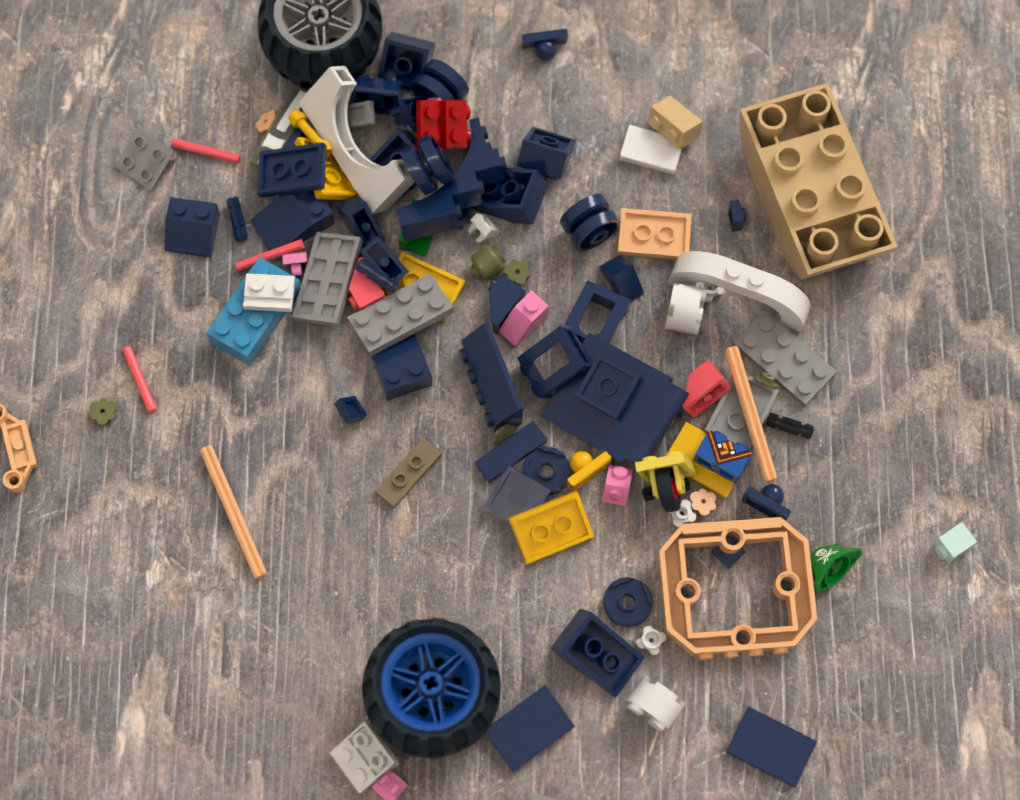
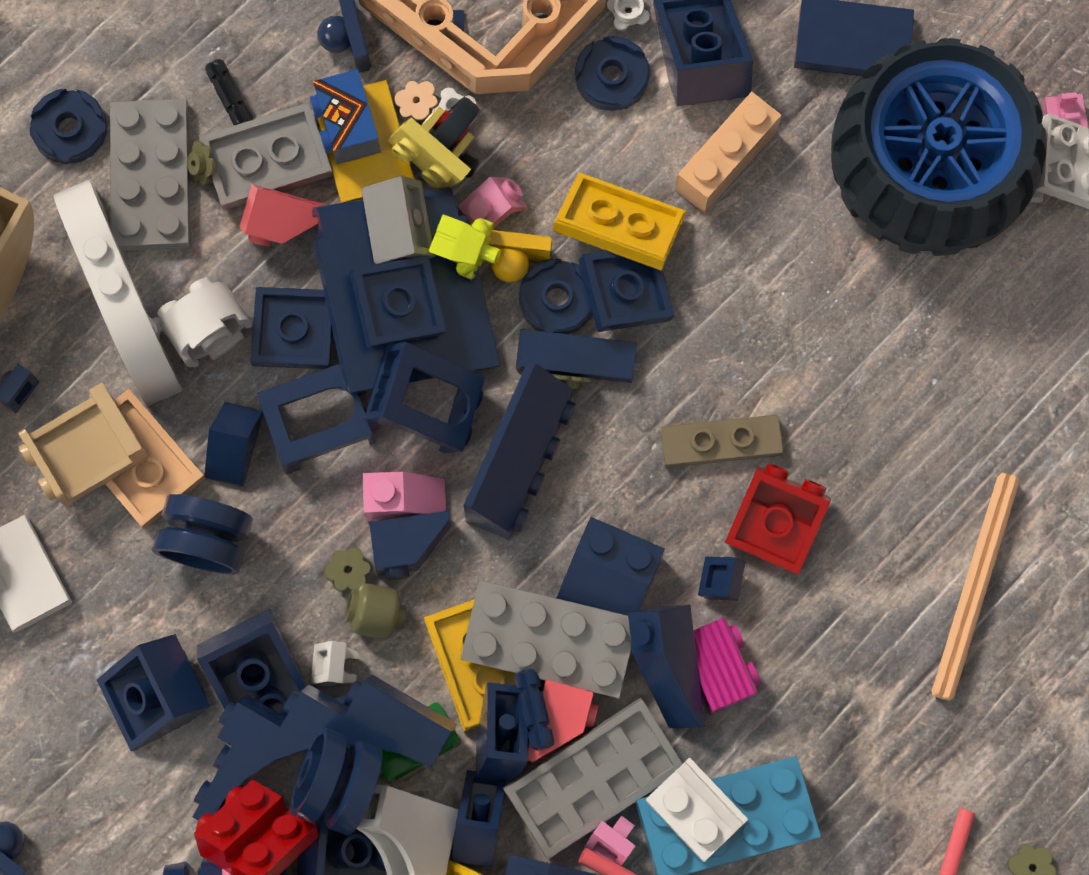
camera: 135 degrees left, 5 degrees up
light nougat axle [725,346,777,483] -> none
none -> tan panel [18,382,149,507]
none -> dark blue tile [29,89,107,164]
none -> dark blue plate [250,287,333,369]
none -> light grey panel [362,176,435,264]
none -> neon yellow piece [429,214,501,280]
none -> dark blue slope [628,604,705,728]
none -> light nougat brick [675,92,781,214]
none -> dark pink brick [694,618,761,715]
none -> red plate [725,463,831,575]

